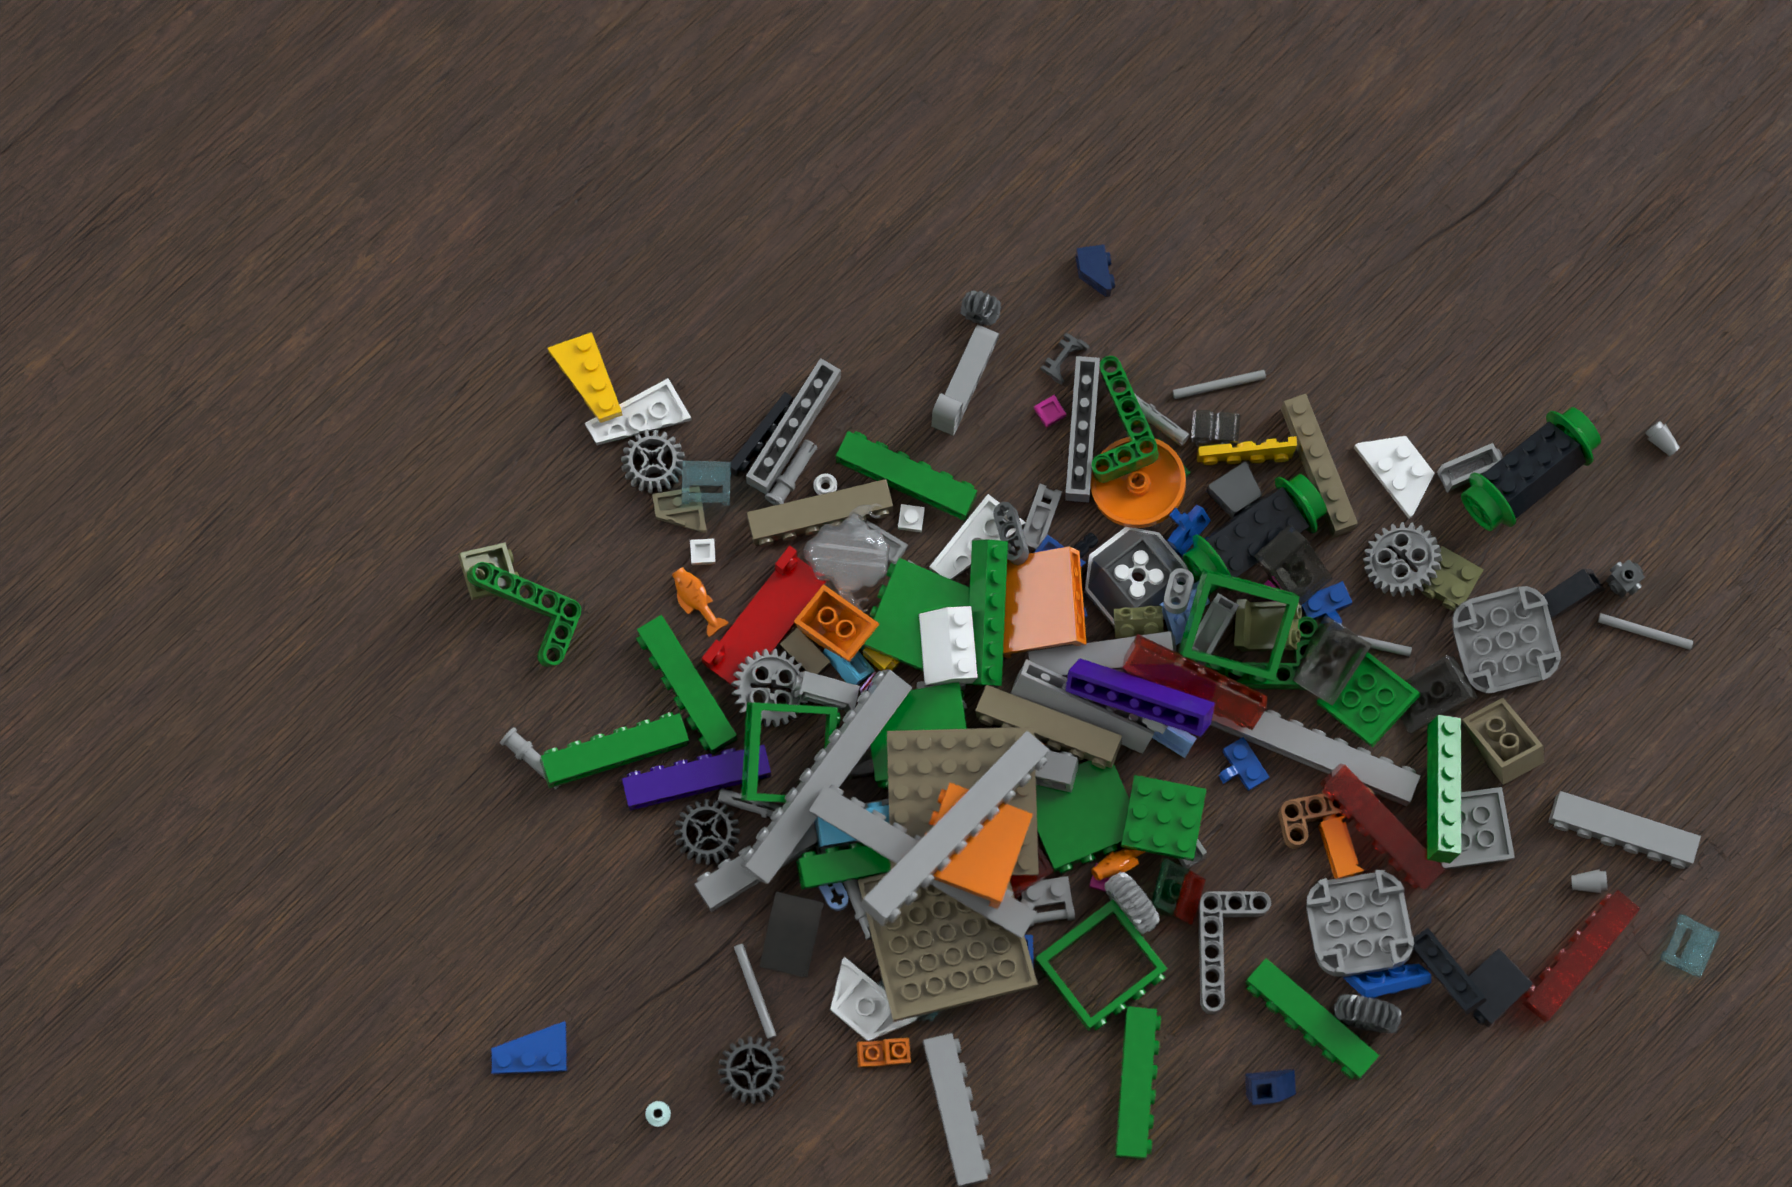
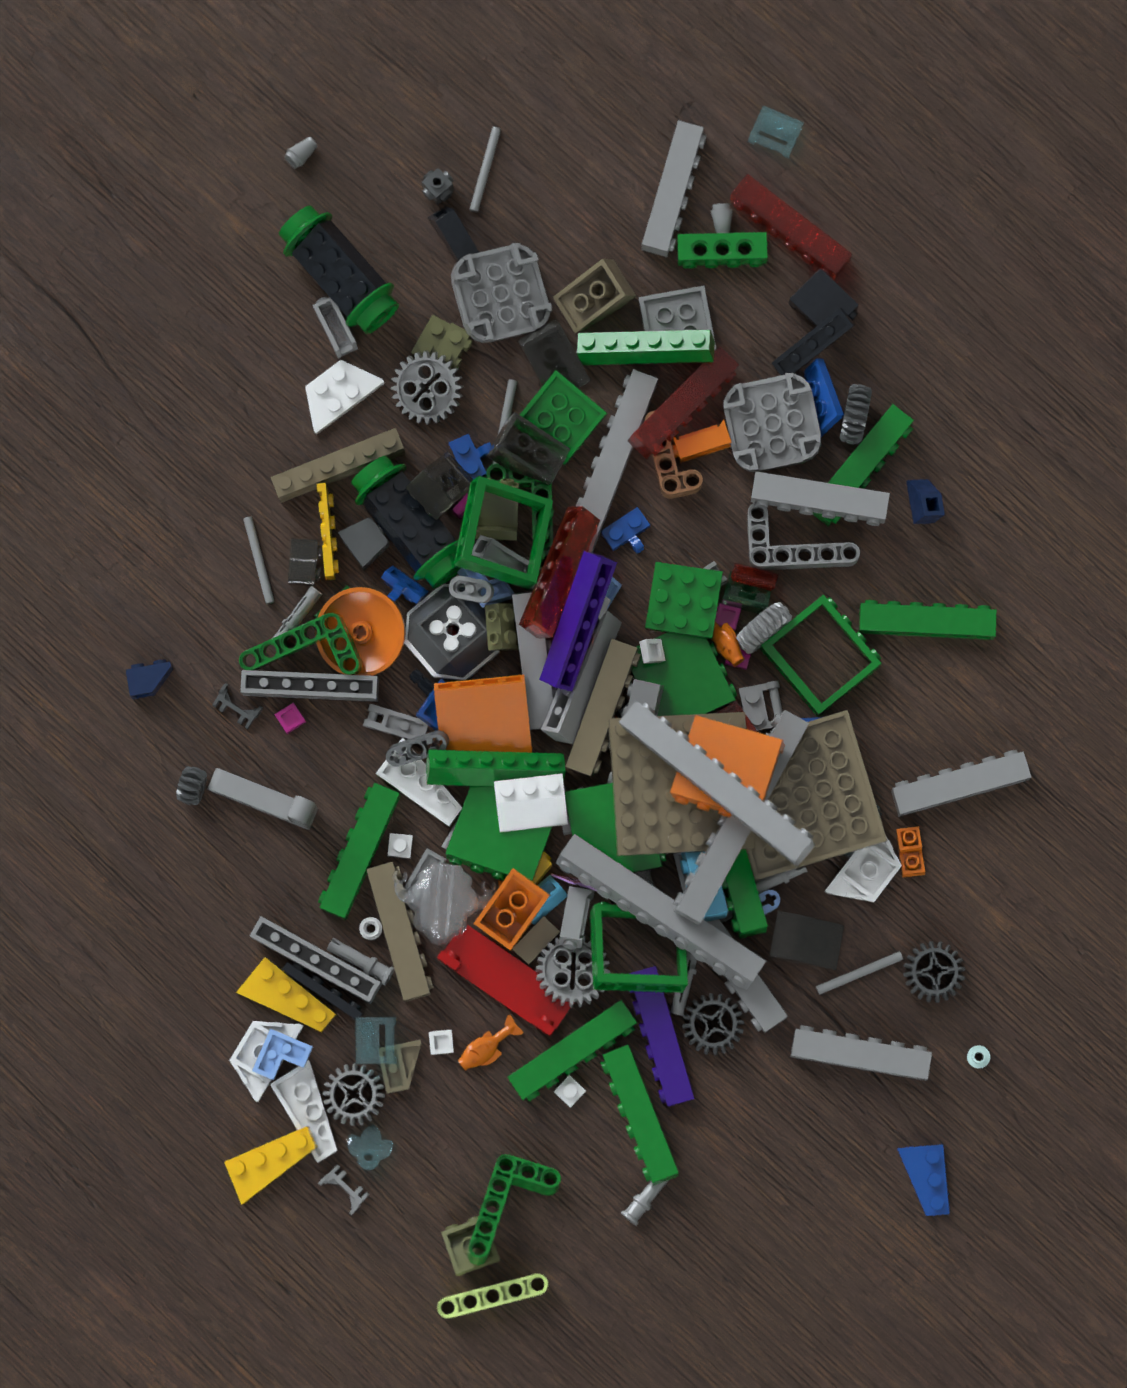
camera: 85 degrees left, 5 degrees up
none -> white wing [230,1021,304,1102]
none -> yellow wing [236,957,336,1032]
none -> light blue plate [252,1029,313,1080]
none -> light grey piece [318,1165,370,1215]
none -> clear light blue plate [347,1125,393,1170]
none -> yellowish green beam [437,1274,548,1318]
none -> white plate [554,1075,586,1108]
none -> white plate [639,639,666,664]
none -> green brick [677,232,767,269]
none -> dark pink tile [716,603,741,631]
none -> light grey brick [751,472,890,526]
none -> light grey brick [790,1025,932,1081]

